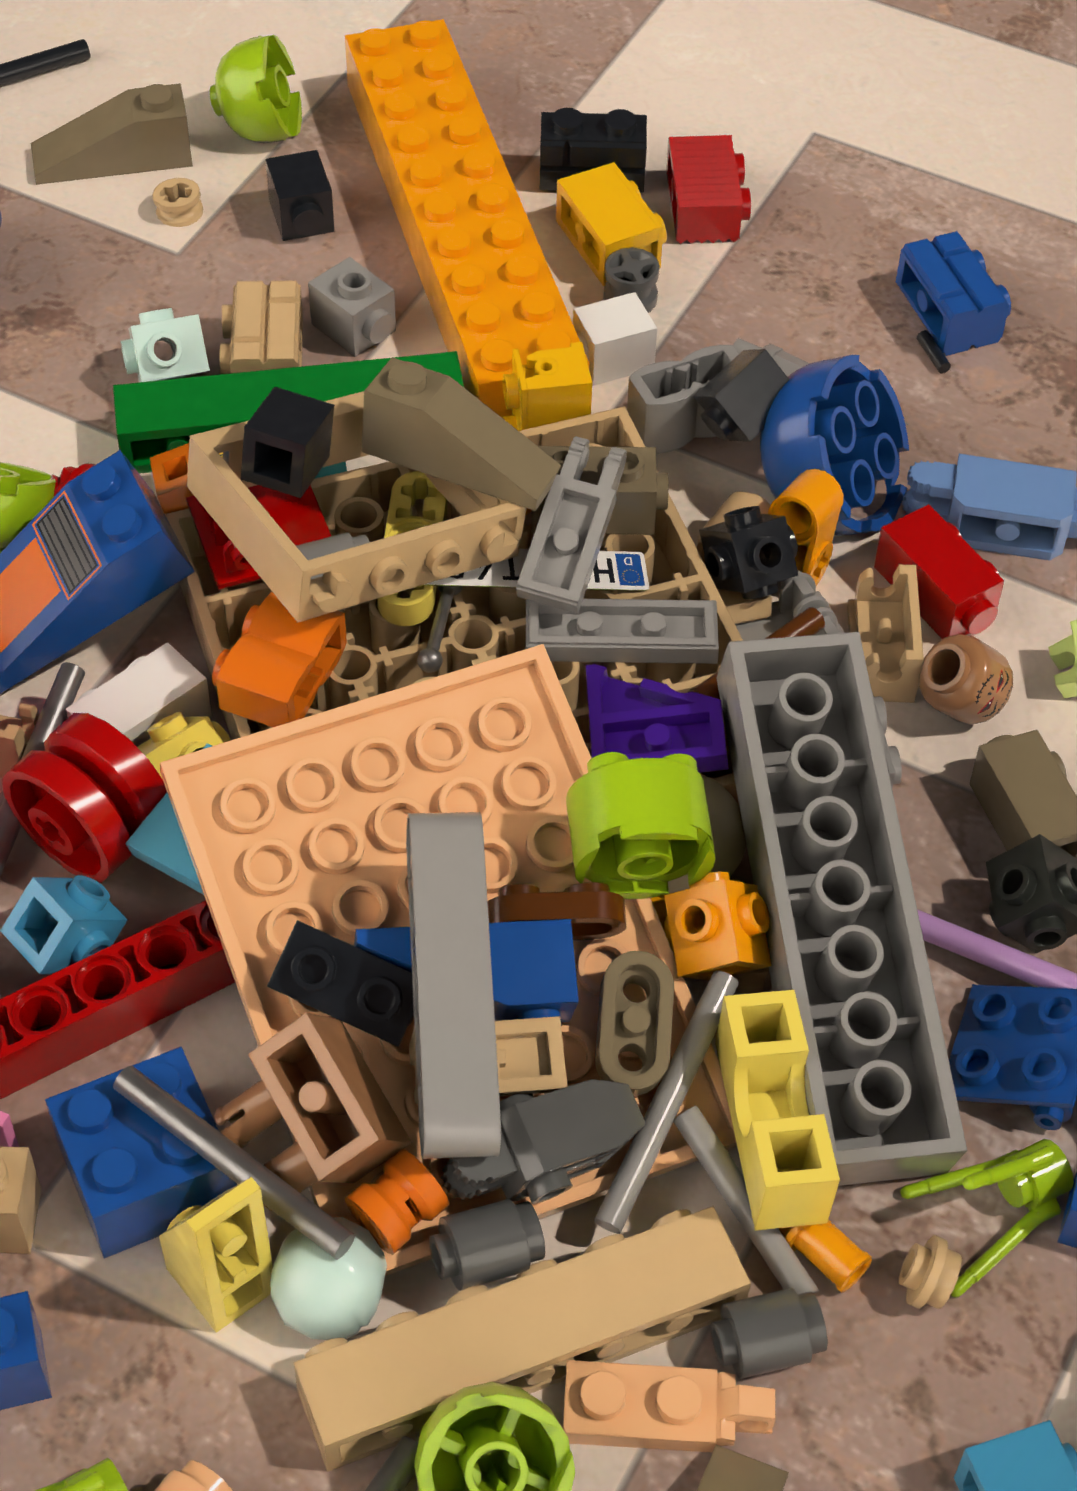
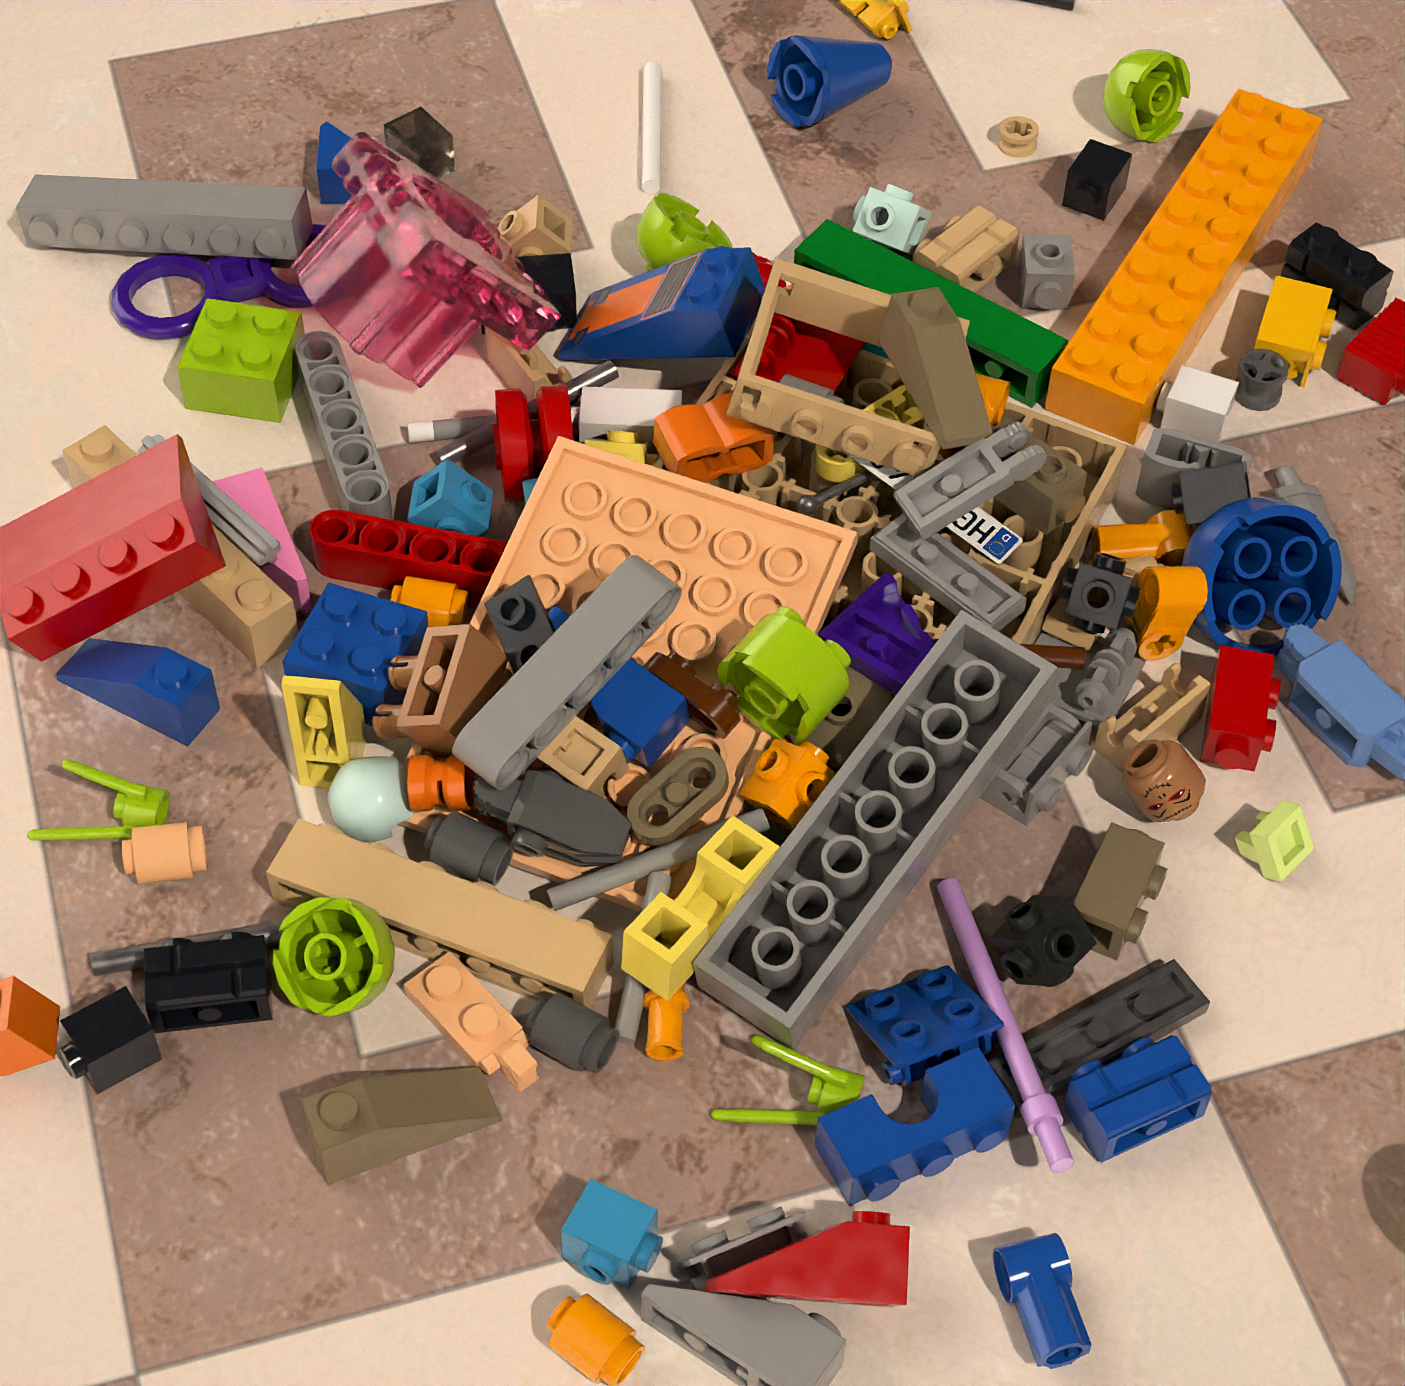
camera: 45 degrees right, 0 degrees up
dark tan slope [31,83,193,185] -> none
flat silver bar [113,1065,355,1259] -> none
black brick [241,387,335,498] -> none
yellow hinge [503,342,592,431] -> none
tan plate [899,1235,962,1309] -> none
none -> light orange brick [390,576,469,627]
none -> light orange piece [1091,510,1194,566]

